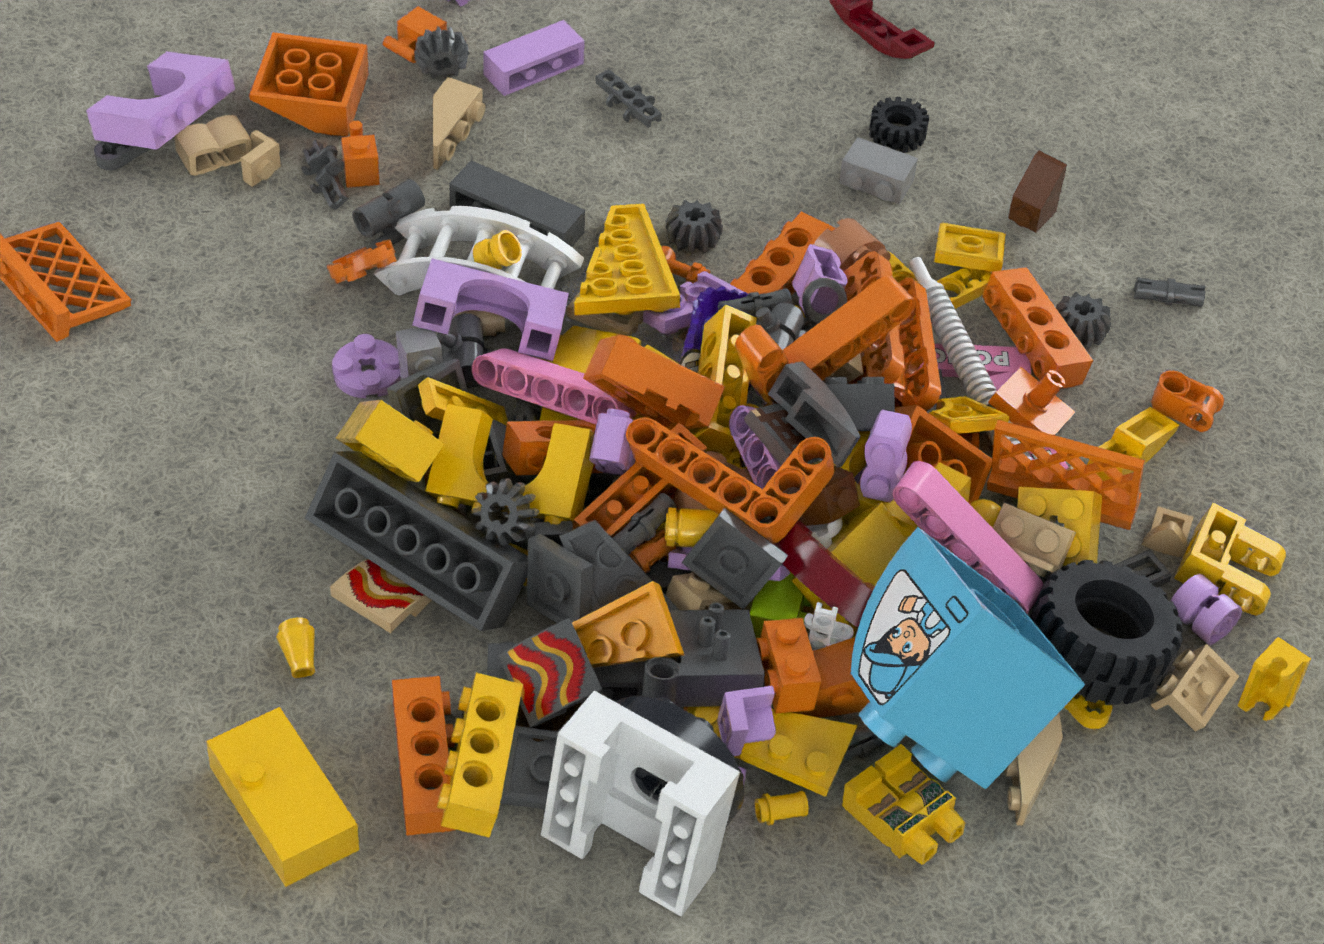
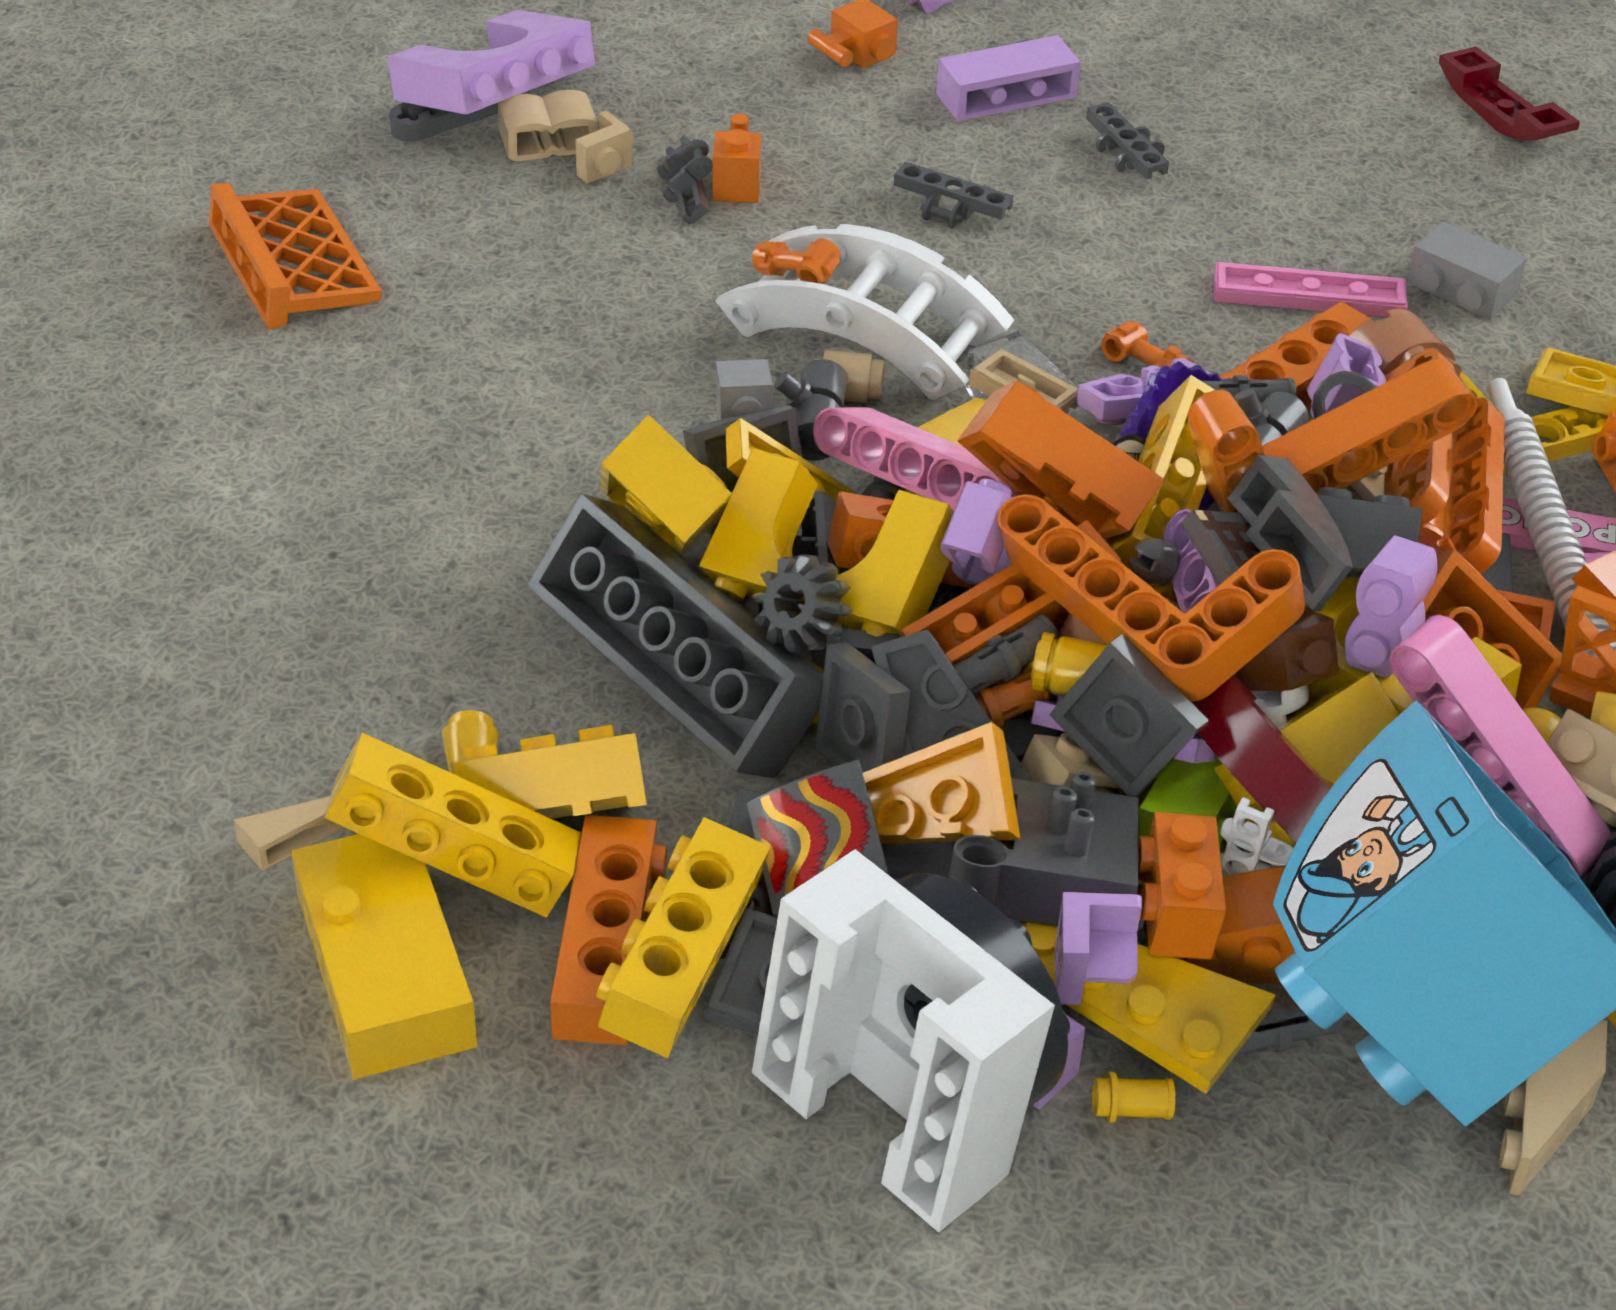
camera: 15 degrees right, 5 degrees down
orange slope [249,32,369,137] -> none
orange plate [327,239,397,283] -> none
slope [330,559,432,633] -> none
lavender plate [332,334,401,398] -> none
dark grey pin [352,179,425,249] -> none
lavender arch [412,258,569,361] -> none
dark grey gear [414,26,469,79] -> none
tan slope [433,77,485,170] -> none
dark grey brick [449,161,585,247] -> none
yellow wheel [473,230,522,270] -> none
yellow wing [574,204,680,315] -> none
dark grey gear [665,199,723,254] -> none
yellow hips [842,744,965,865] -> none
black tyre [869,96,929,153] -> none
yellow tile [929,396,1009,434] -> none
none -> tan piece [234,796,344,871]
none -> yellow brick [324,732,581,918]
none -> yellow wedge [450,725,647,819]
none -> orange bar [752,238,841,284]
none -> dark grey piece [894,162,1014,229]
none -> dark grey hinge [1129,538,1179,586]
none -> bright pink tile [1214,262,1408,317]

